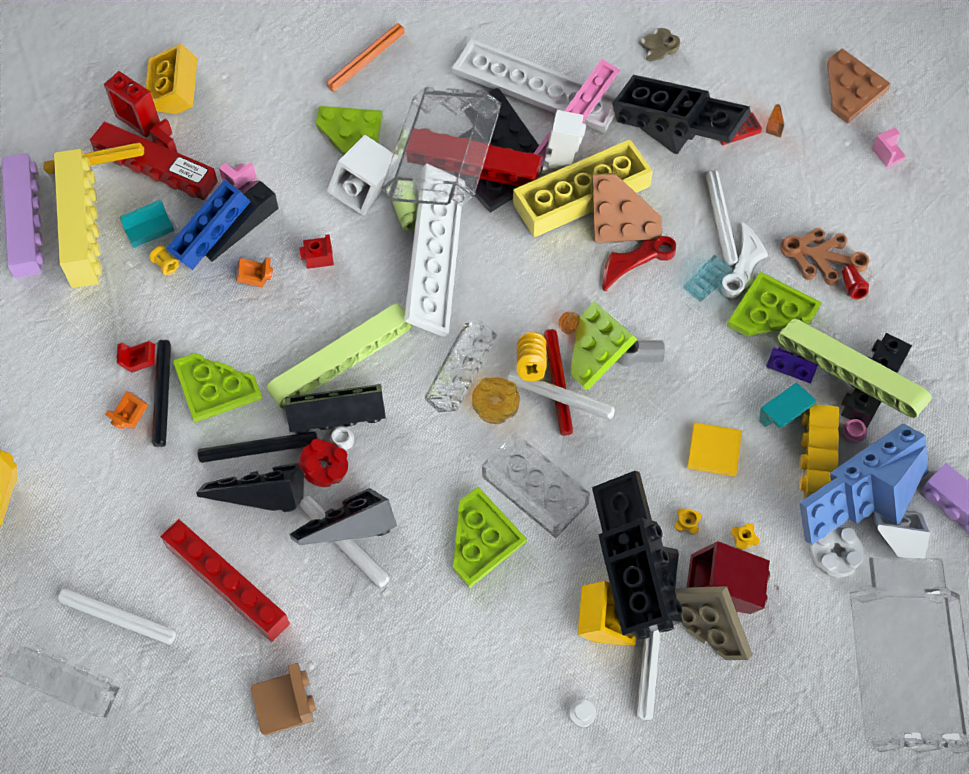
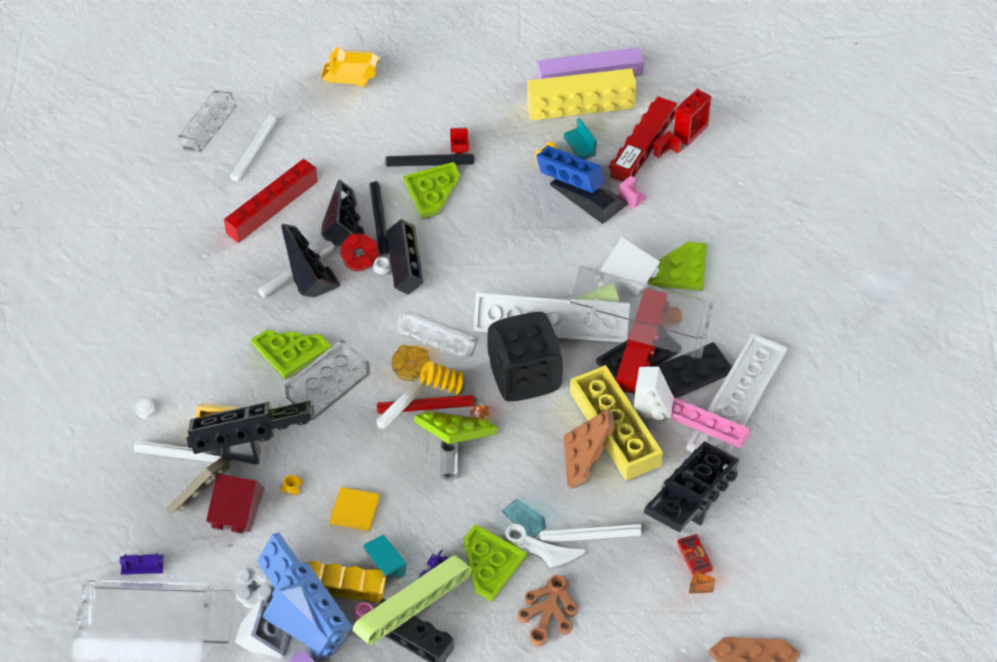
camera: 90 degrees right, 10 degrees down
yellow axle [43,143,144,174] -> none
orange bracket [105,391,149,429] -> none
yellow slope [145,43,197,114] -> none
orange bracket [236,257,273,288] -> none
medium nougat bracket [251,663,316,735] -> none
yellowish green beam [266,303,413,408] -> none
red brick [299,234,334,269] -> none
orange axle [326,23,405,91] -> none
red piece [602,236,676,291] -> none
dark tan plate [640,28,681,61] -> none
yellow plate [731,523,760,550] -> none
red cone [842,265,869,300] -> none
none -> dark purple hinge [120,553,164,575]
none -> black piece [487,312,563,402]

